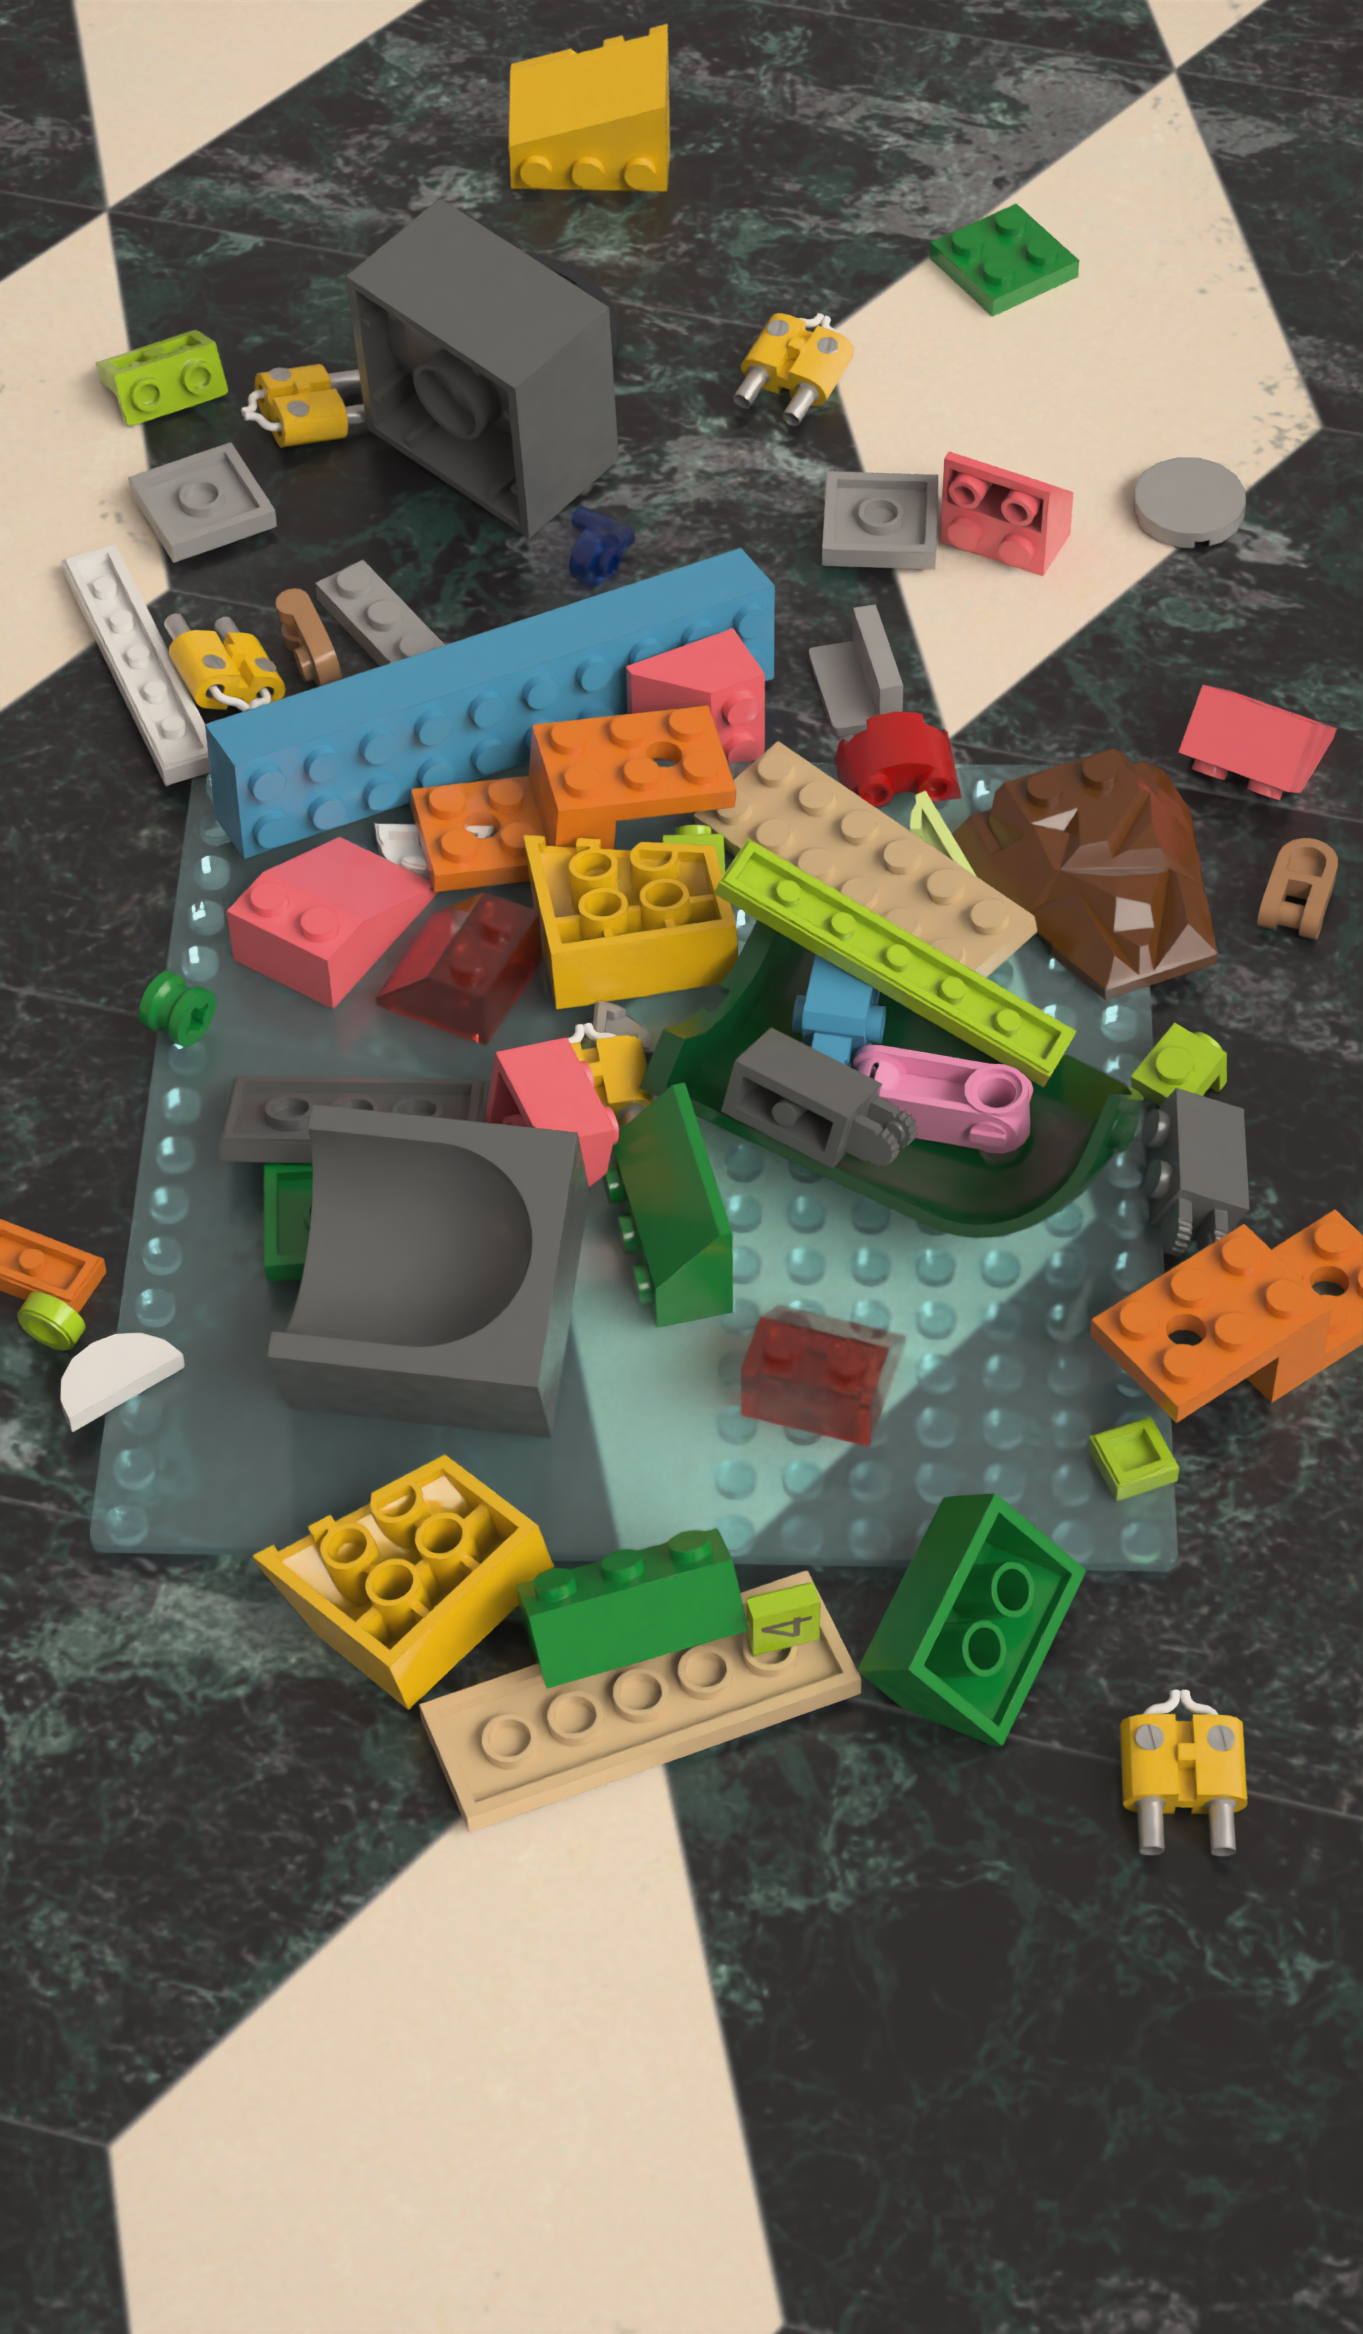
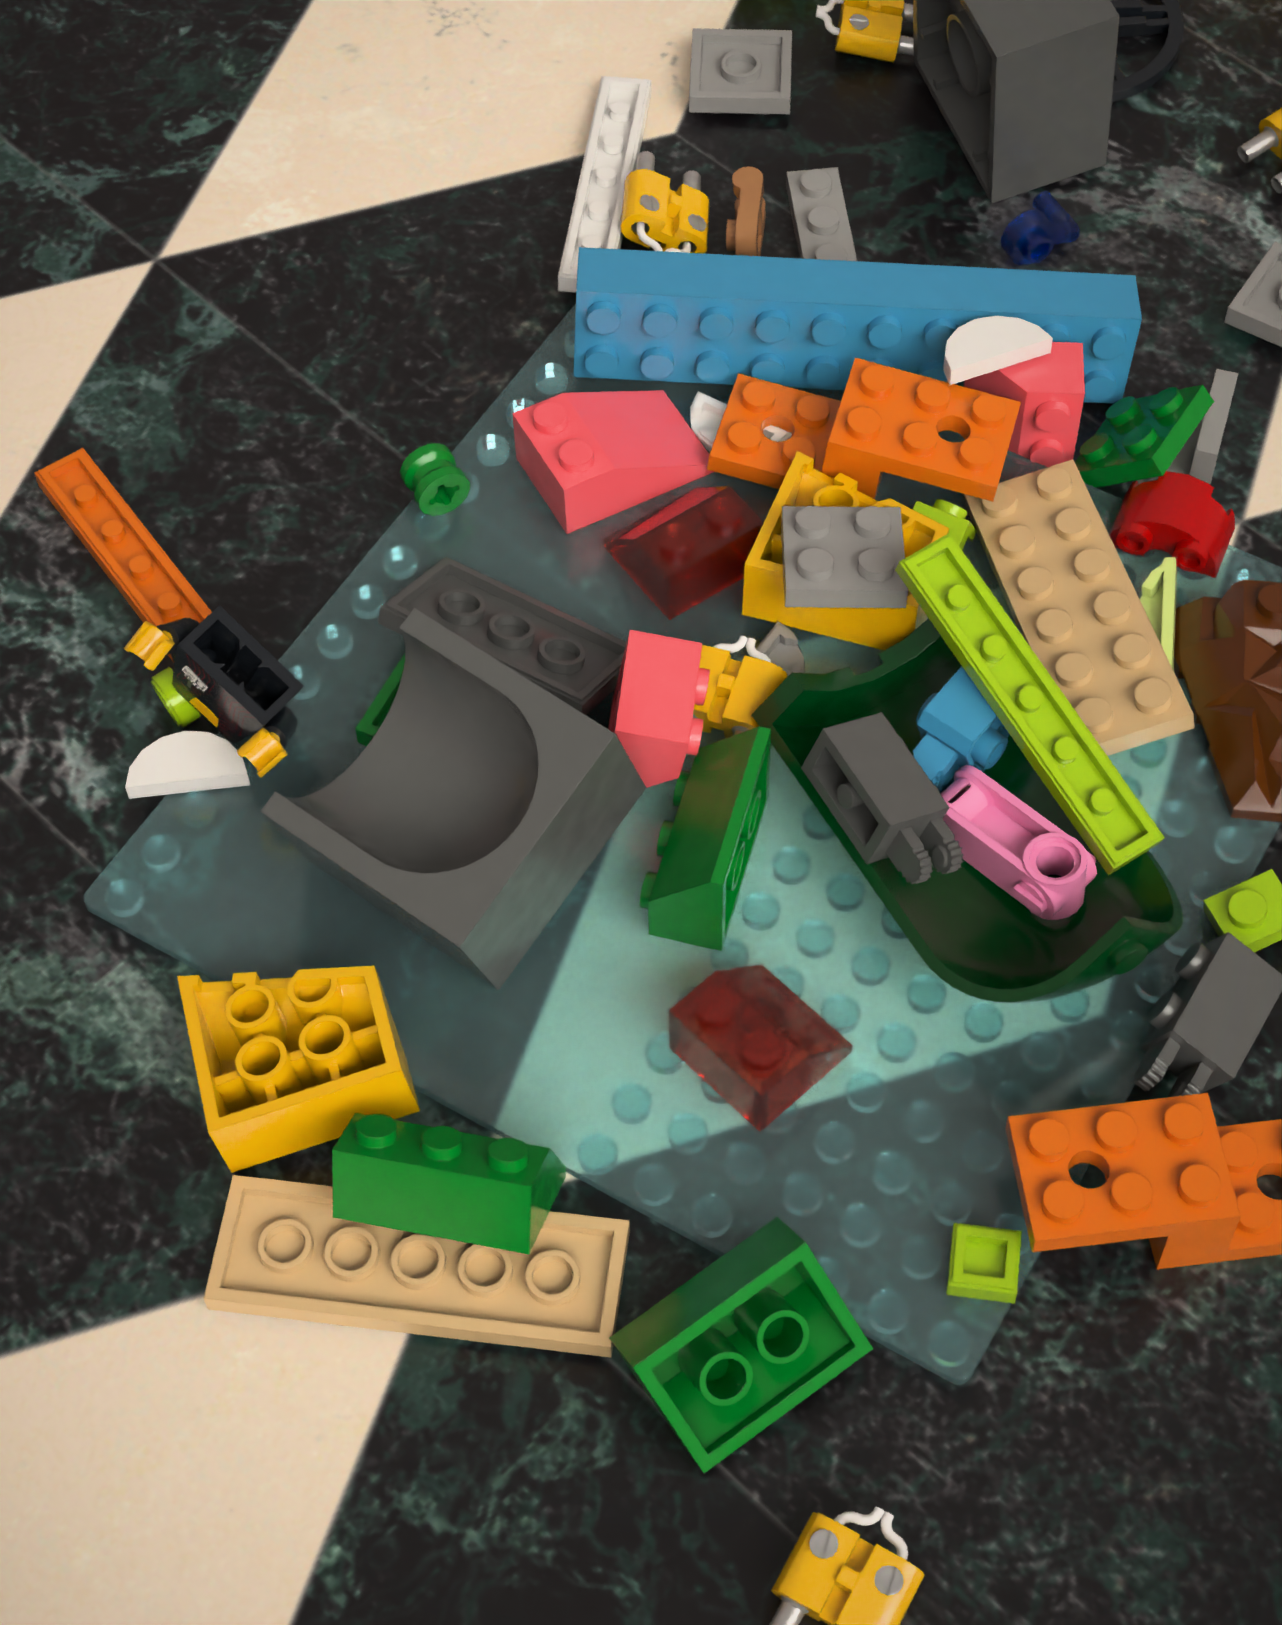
camera: 30 degrees right, 5 degrees up
lime tile [746,1582,821,1656] -> none
none -> black torso [124,605,304,778]
none -> light grey plate [781,506,908,608]
none -> white tile [943,316,1053,385]
none -> green plate [1075,384,1214,489]

